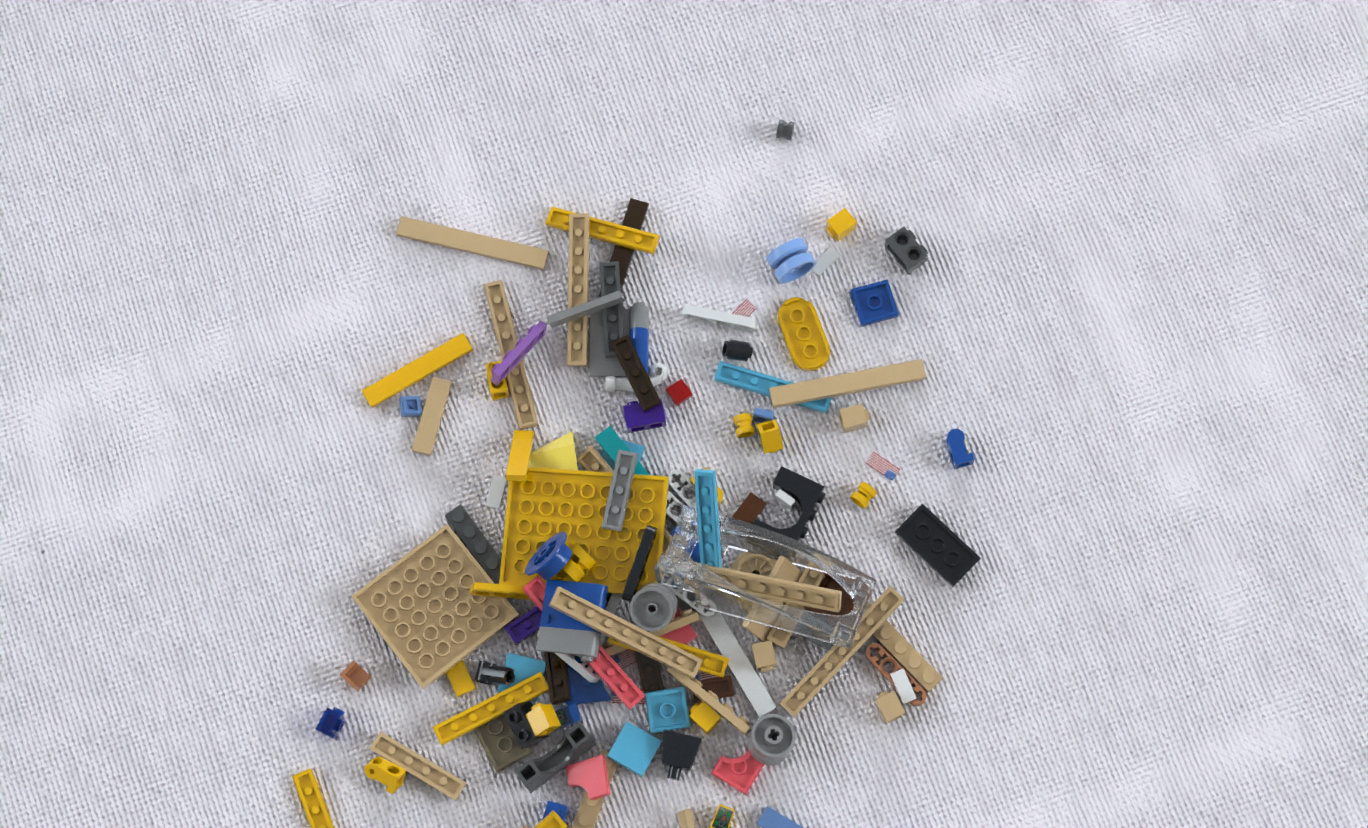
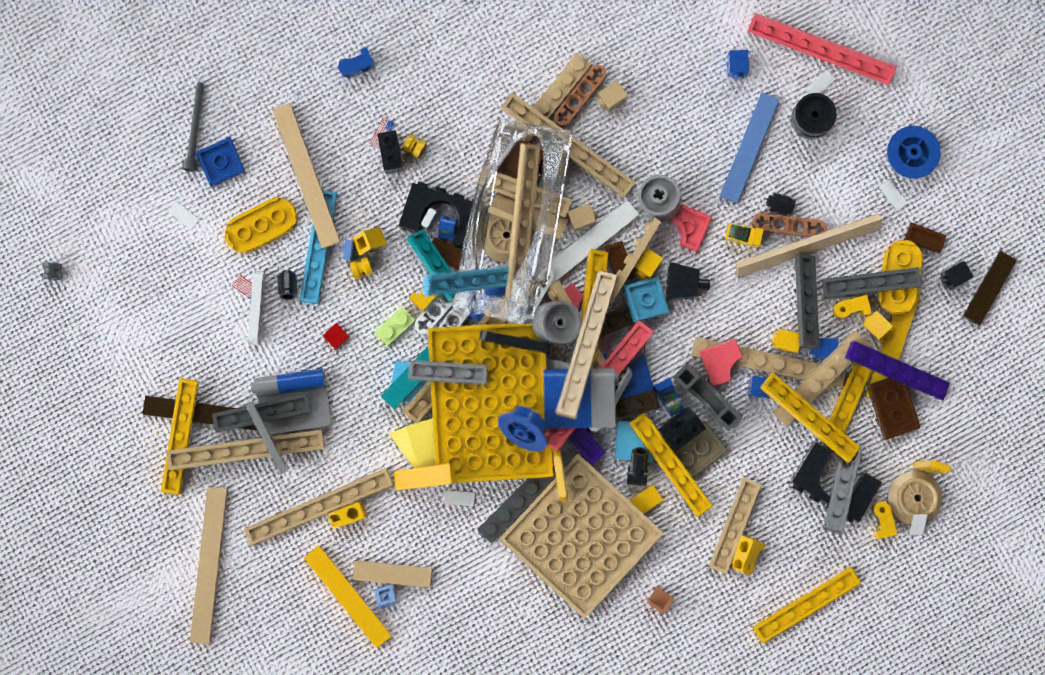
camera: 105 degrees left, 10 degrees up
clear blue brick [316,707,345,741] -> none
medium lavender plate [491,321,547,386] -> none
yellow brick [525,703,561,736] -> none
yellow wheel [562,545,597,582] -> none
white plant [605,363,668,393] -> none
medium azure tile [607,721,662,777] -> none
dark brown tile [610,335,662,412] -> none
dark purple brick [623,399,666,433] -> none
light blue wheel [766,238,816,284] -> none
yellow brick [826,208,857,241] -> none
tan brick [839,404,870,433] -> none
dark grey brick [885,227,928,275] -> none
white sticker [890,668,917,704] -> none
black plate [895,504,981,587] -> none
none -> dark grey piece [182,82,204,172]
none -> yellowish green plate [374,306,416,347]
none -> black brick [377,130,404,174]
none -> teal tile [407,229,464,301]
none -> blue leg [438,215,458,241]

